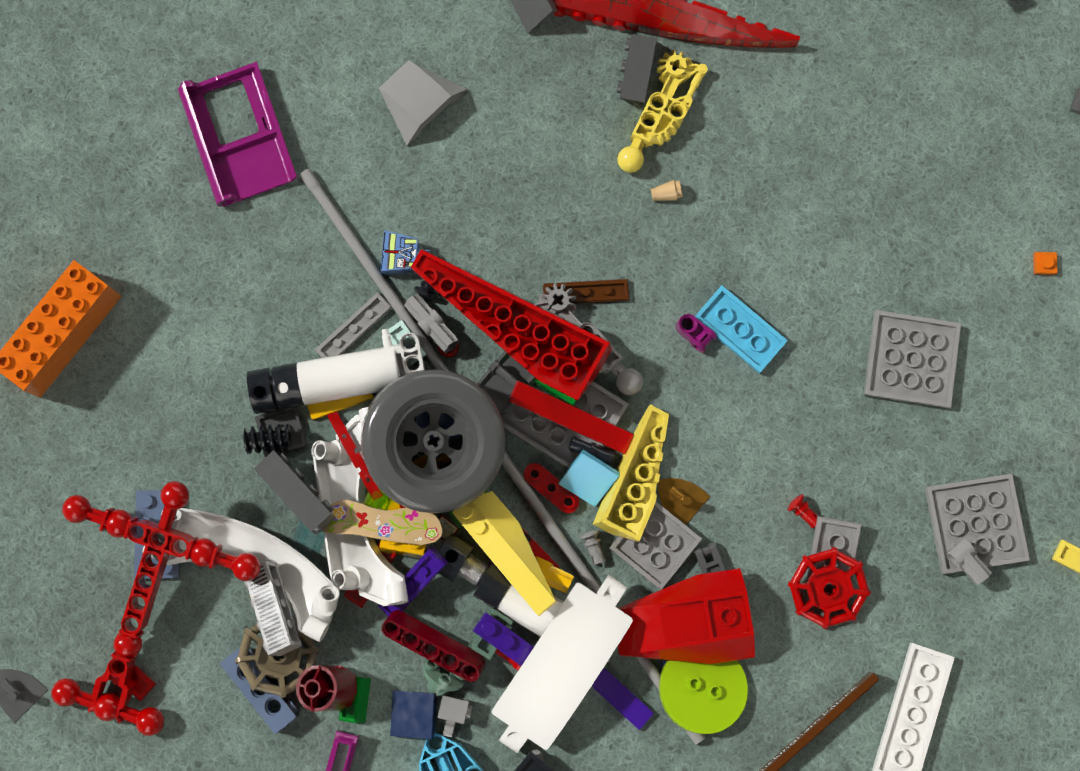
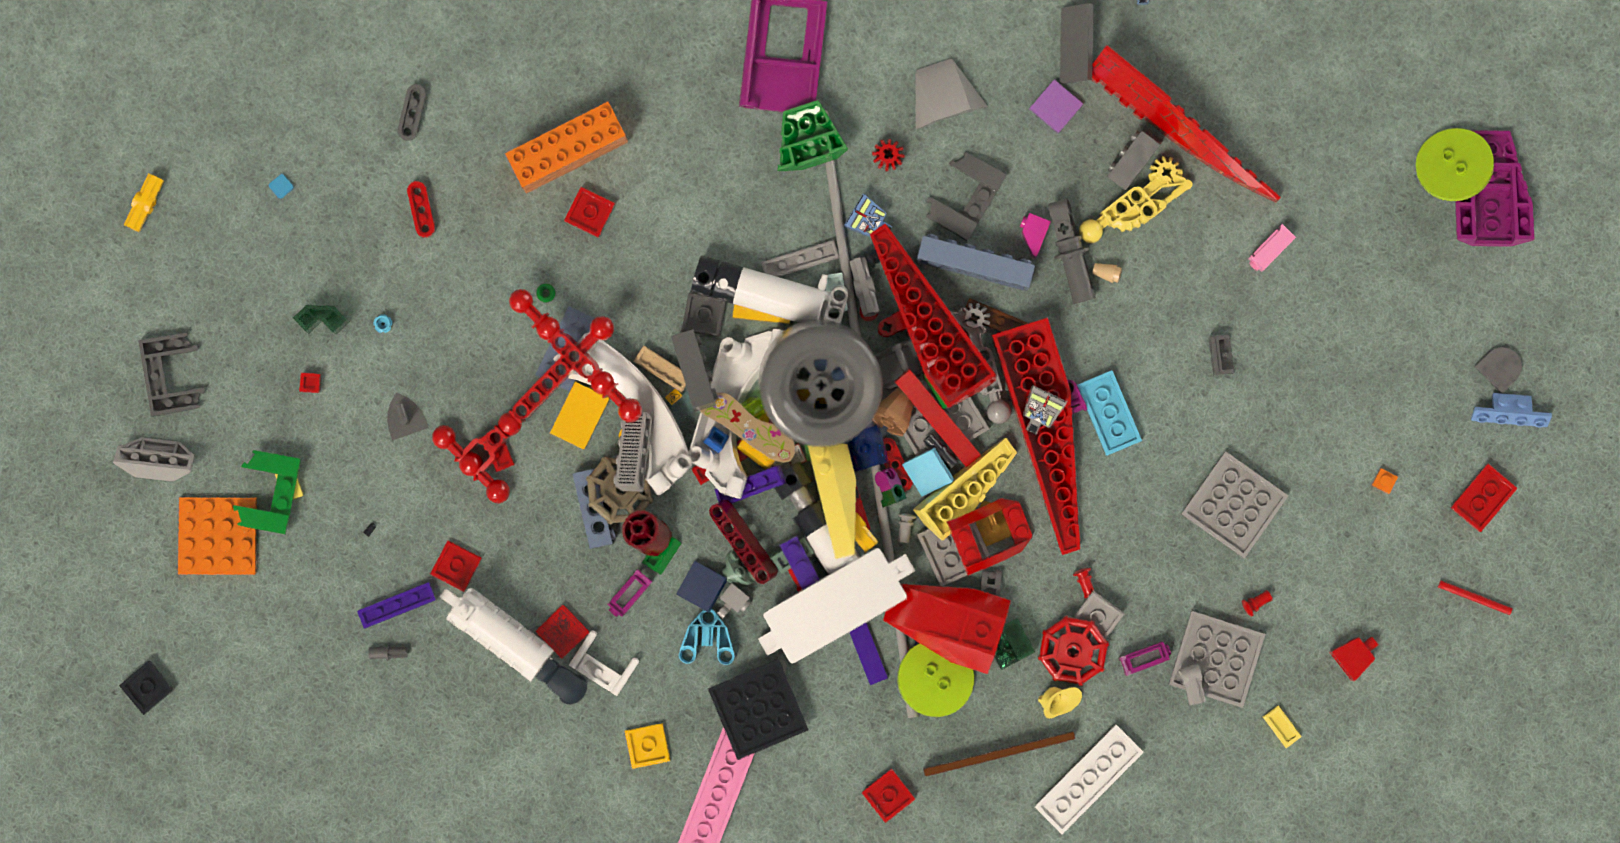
camera: 30 degrees right, 5 degrees up
black piece [243,424,291,454] -> none
red piece [327,411,383,501] -> none
none -> green plate [536,283,556,303]
none -> yellow tile [550,382,610,450]
none -> red plate [564,187,615,238]
none -> tan plate [633,346,686,393]
none -> yellow sticker [665,389,682,405]
none -> blue brick [703,426,730,453]
none -> green wedge [777,100,848,171]
none -> clear blue plate [844,425,889,472]
none -> red gear [872,139,905,172]
none -> medium nougat cone [872,387,914,436]
none -> leg [875,468,907,508]
none -> red piece [877,310,906,338]
none -> sand blue brick [916,234,1035,291]
none -> dark grey wedge [926,152,1007,241]
none -> red wedge [946,498,1032,576]
none -> red wedge [991,318,1080,555]
none -> clear green slope [994,617,1036,670]
none -> dark pink slope [1020,213,1051,259]
none -> torso [1023,386,1067,434]
none -> medium lavender tile [1029,80,1083,133]
none -> light yellow piece [1038,687,1082,719]
none -> dark grey piece [1048,199,1096,304]
none -> magenta window [1118,642,1171,676]
none -> dark grey hinge [1208,335,1234,376]
none -> red pin [1241,590,1273,617]
none -> bright pink window [1248,224,1296,272]

